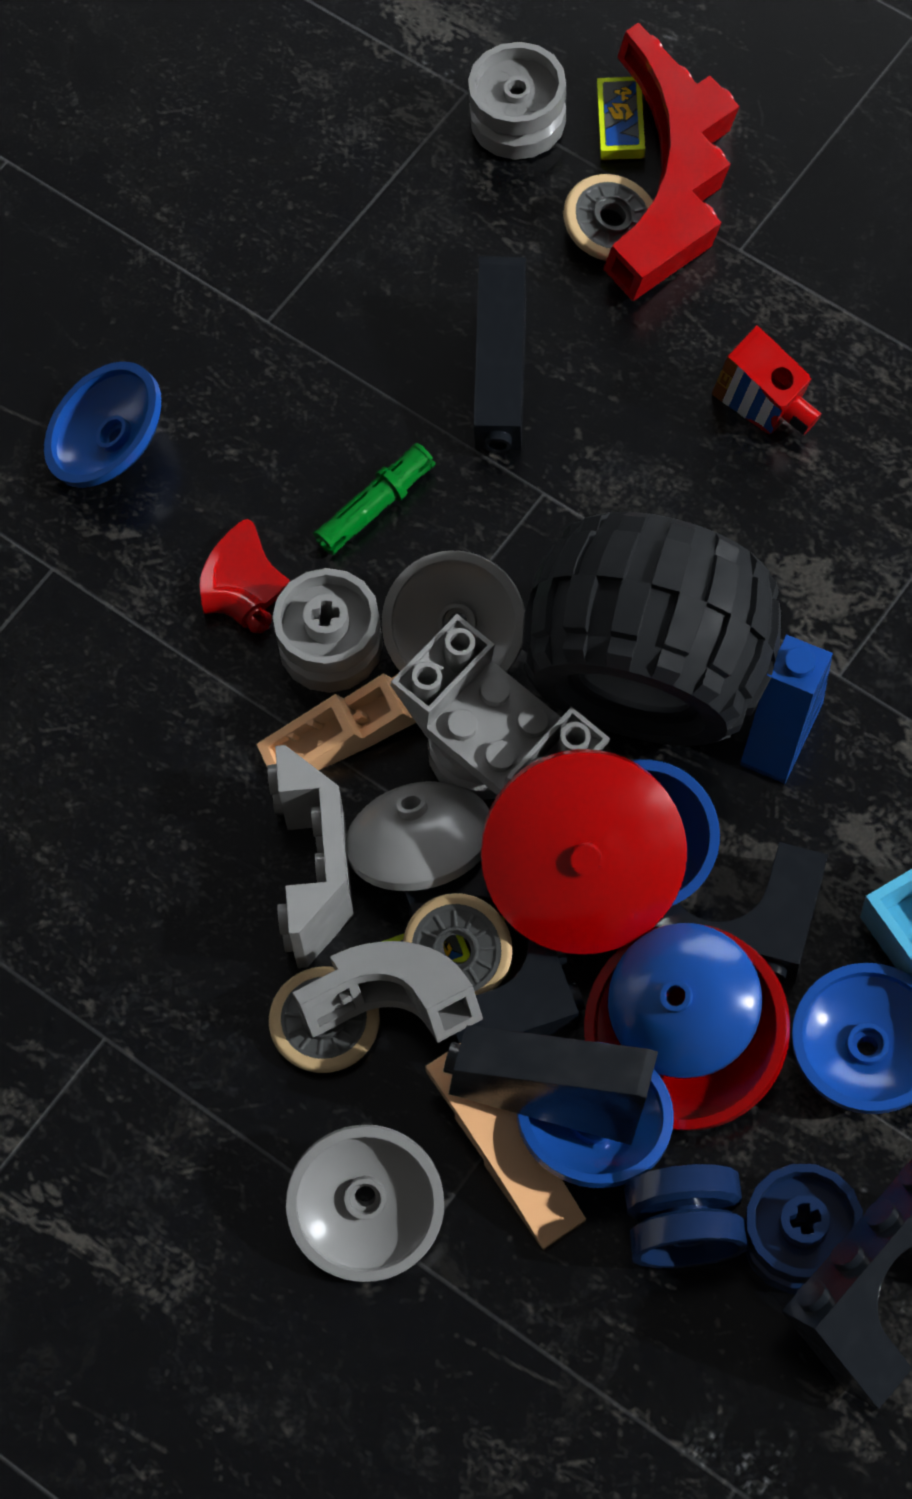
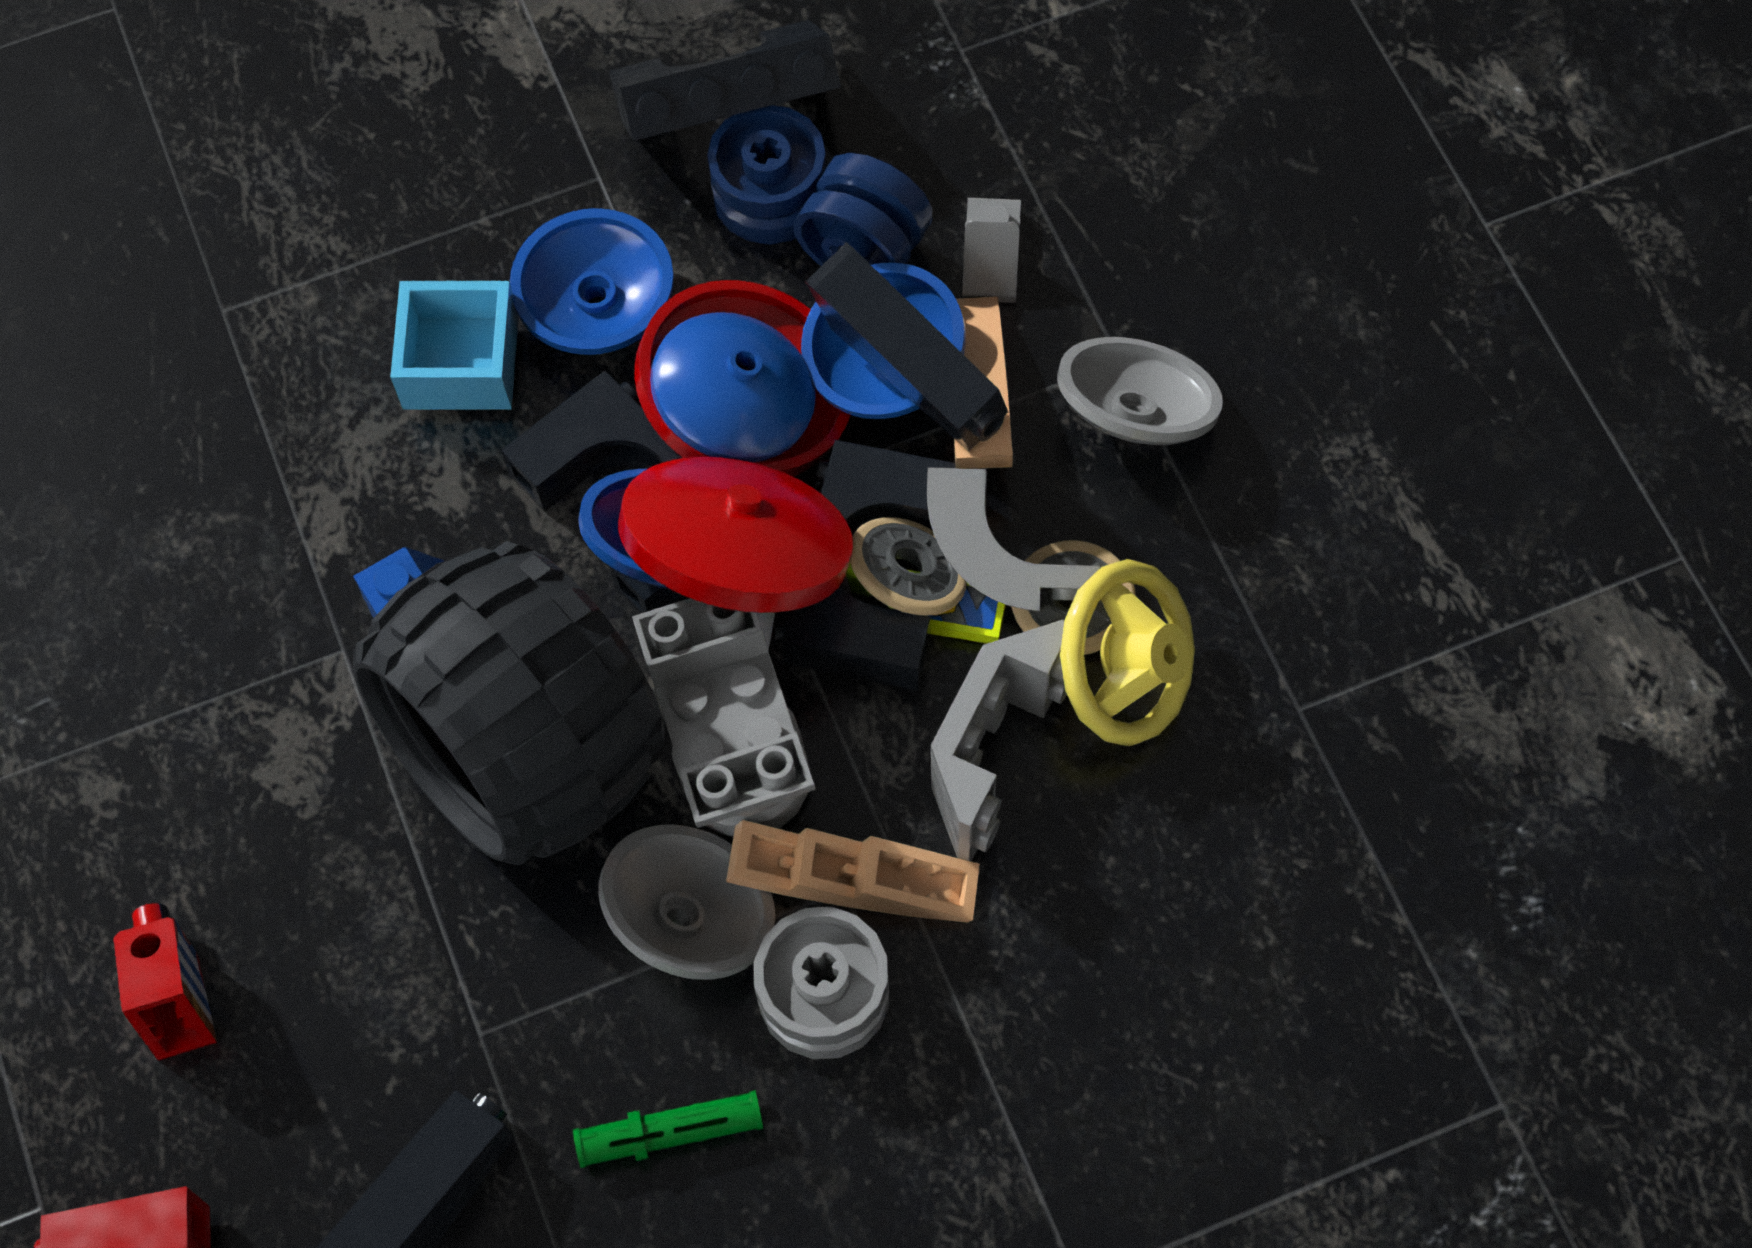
camera: 150 degrees left, 0 degrees up
red arm [200,519,290,634] -> none
light grey dish [346,781,489,891] -> none
none -> light grey slope [962,198,1021,303]
none -> light yellow piece [1060,559,1195,746]

